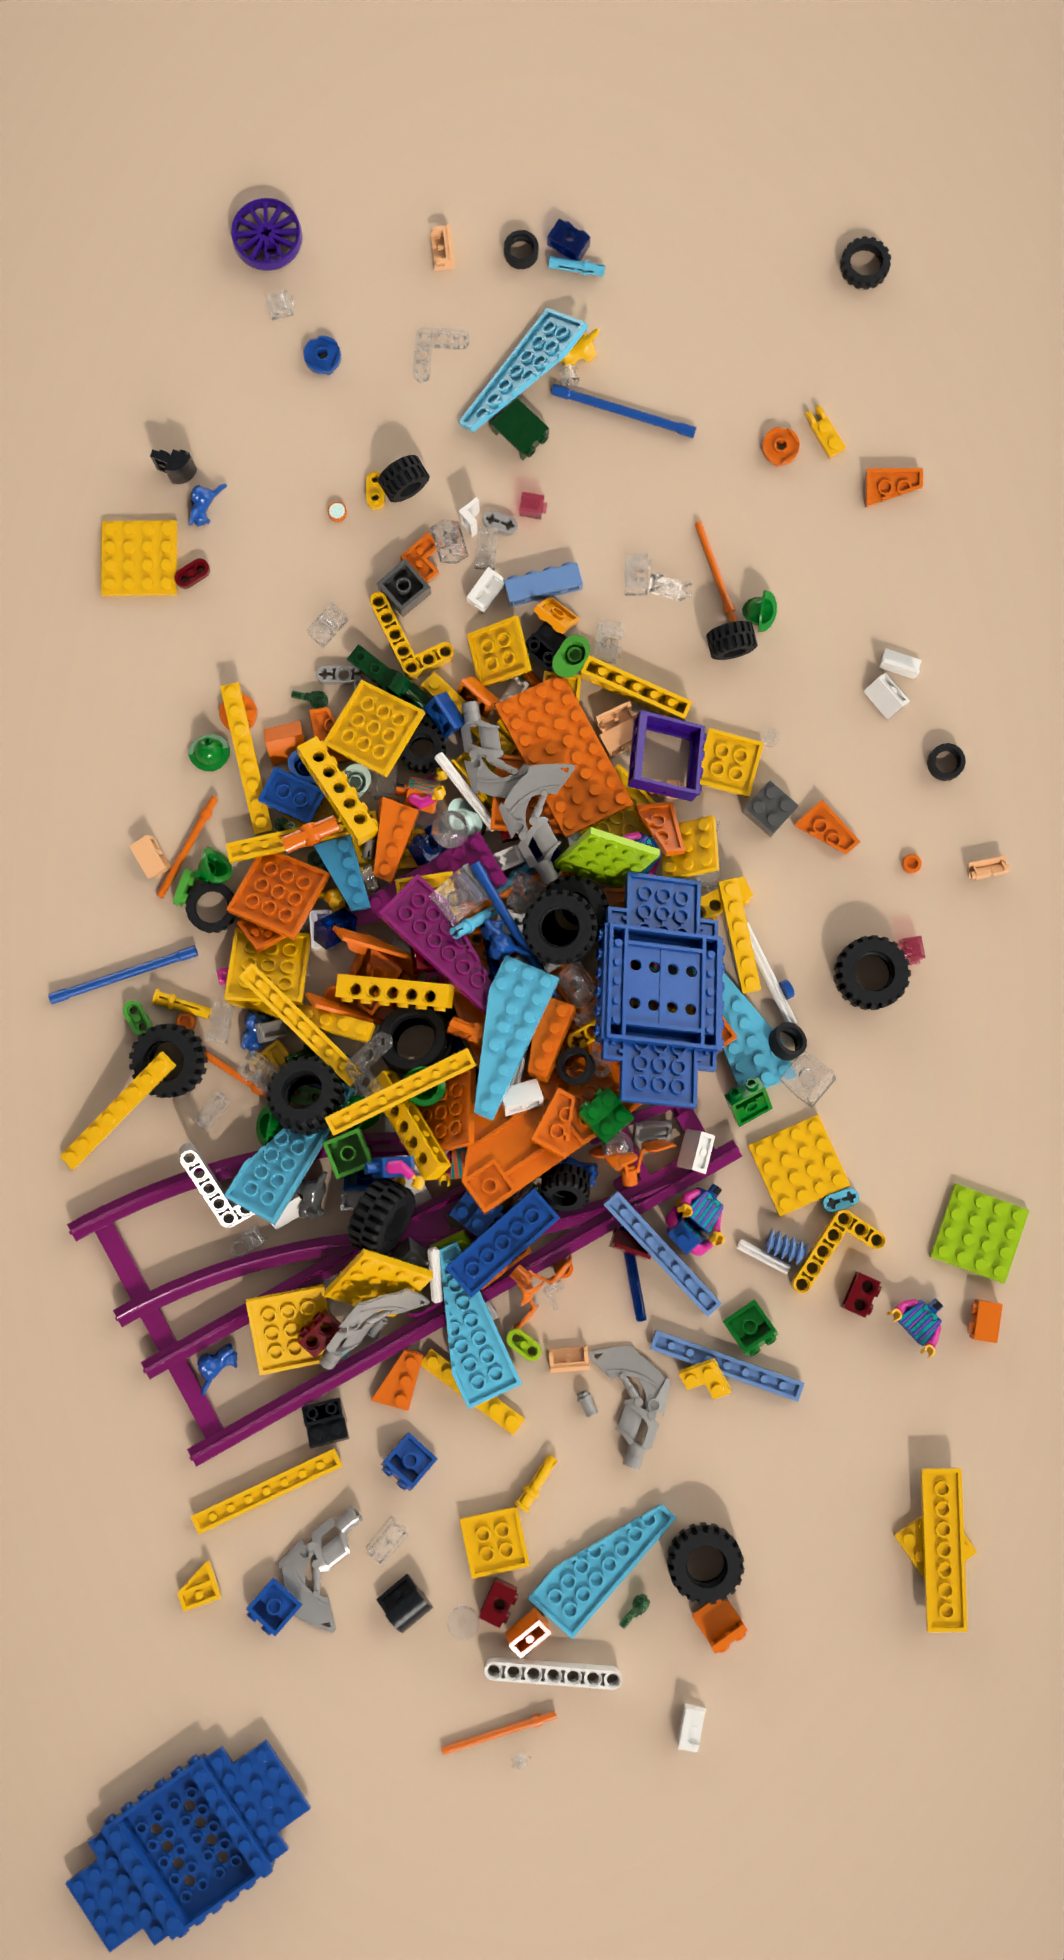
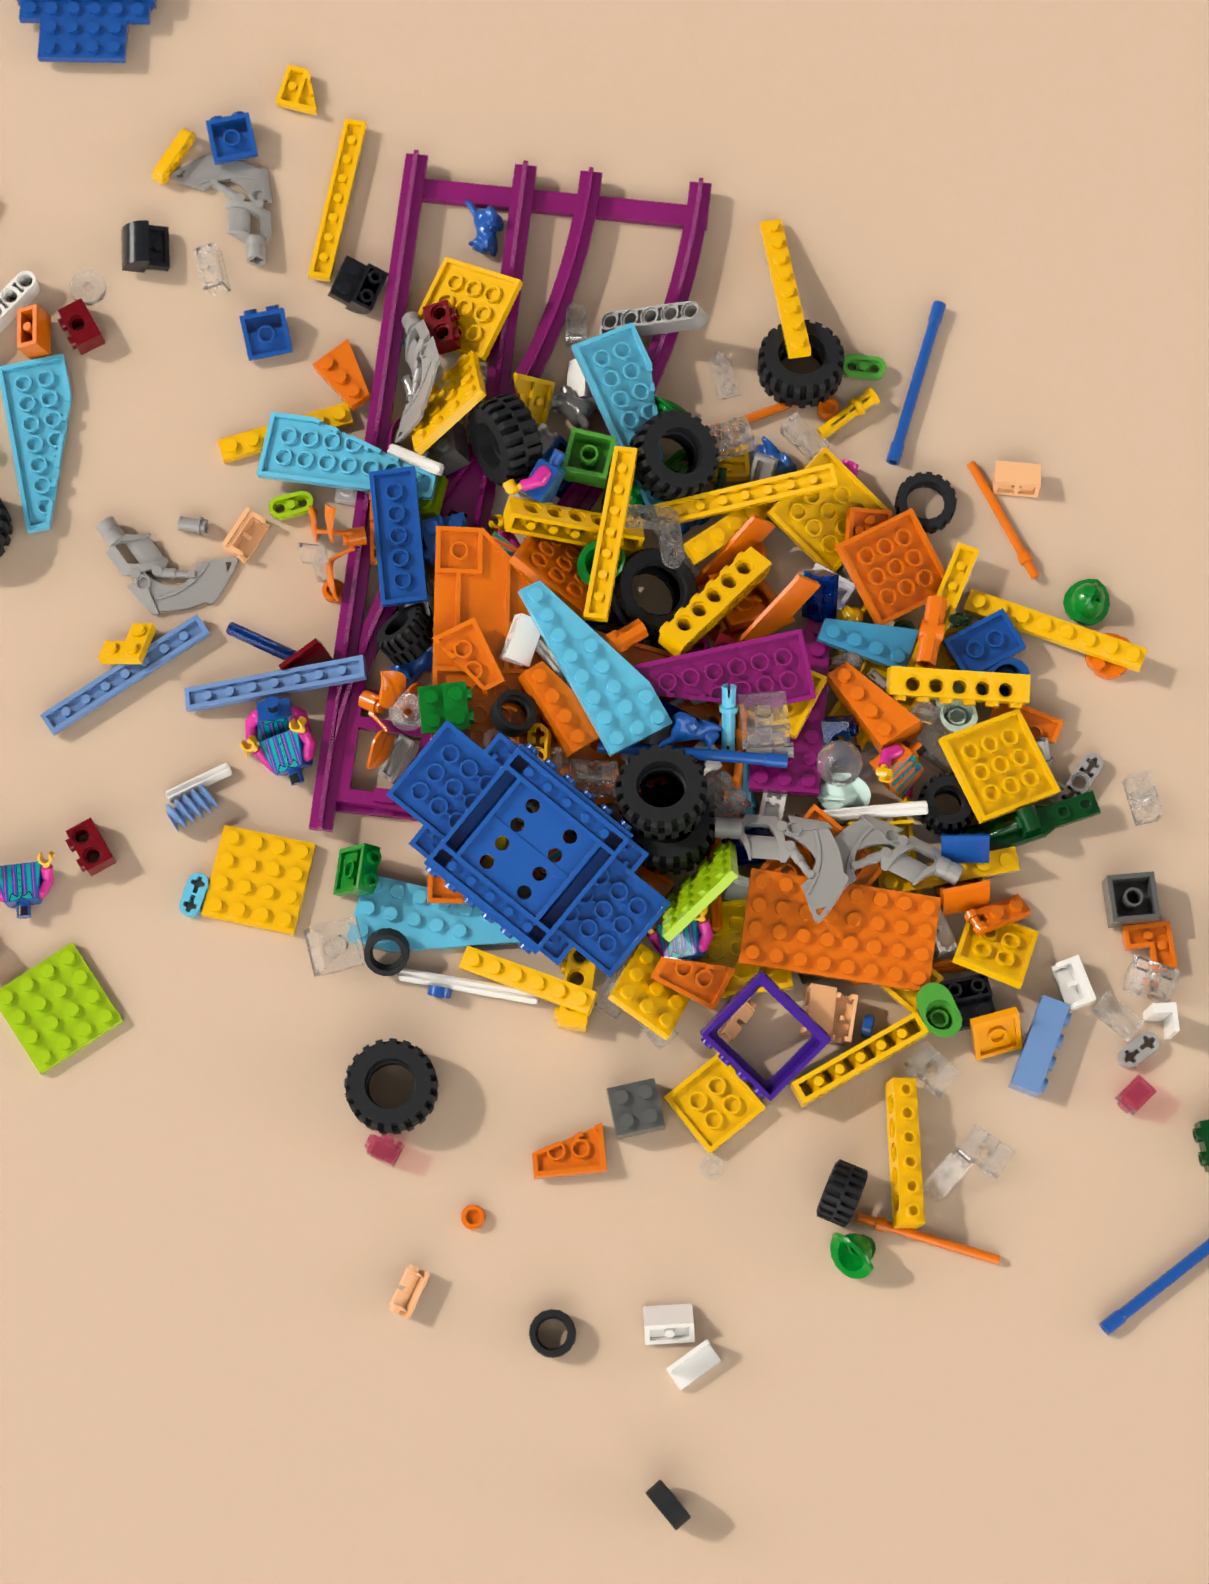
camera: 125 degrees right, 10 degrees down
bright green plate [173,868,197,907] -> none
green helmet [194,847,233,884] -> none
orange slope [263,720,306,766] -> none
clear green plate [291,690,329,708] -> none
yellow beam [370,592,454,680] -> none
yellow plate [460,1506,530,1579] -> none
yellow pin [514,1454,558,1513] -> none
white panel [677,1129,715,1174] -> none
green plate [723,1299,778,1357] -> none
orange plate [762,427,800,467] -> none
yellow beam [791,1210,886,1293] -> none
yellow hinge [805,405,846,459] -> none
orange wing [865,468,923,508] -> none
none -> yellow beam [152,128,196,185]
none -> yellow wing [513,372,556,425]
none -> black tyre [645,1480,691,1530]
none -> blue tile [861,1014,875,1039]
none -> yellow brick [885,1077,925,1229]
none -> clear plate [910,702,941,725]
none -> orange plate [964,894,1031,936]
none -> light grey pin [1035,737,1054,767]

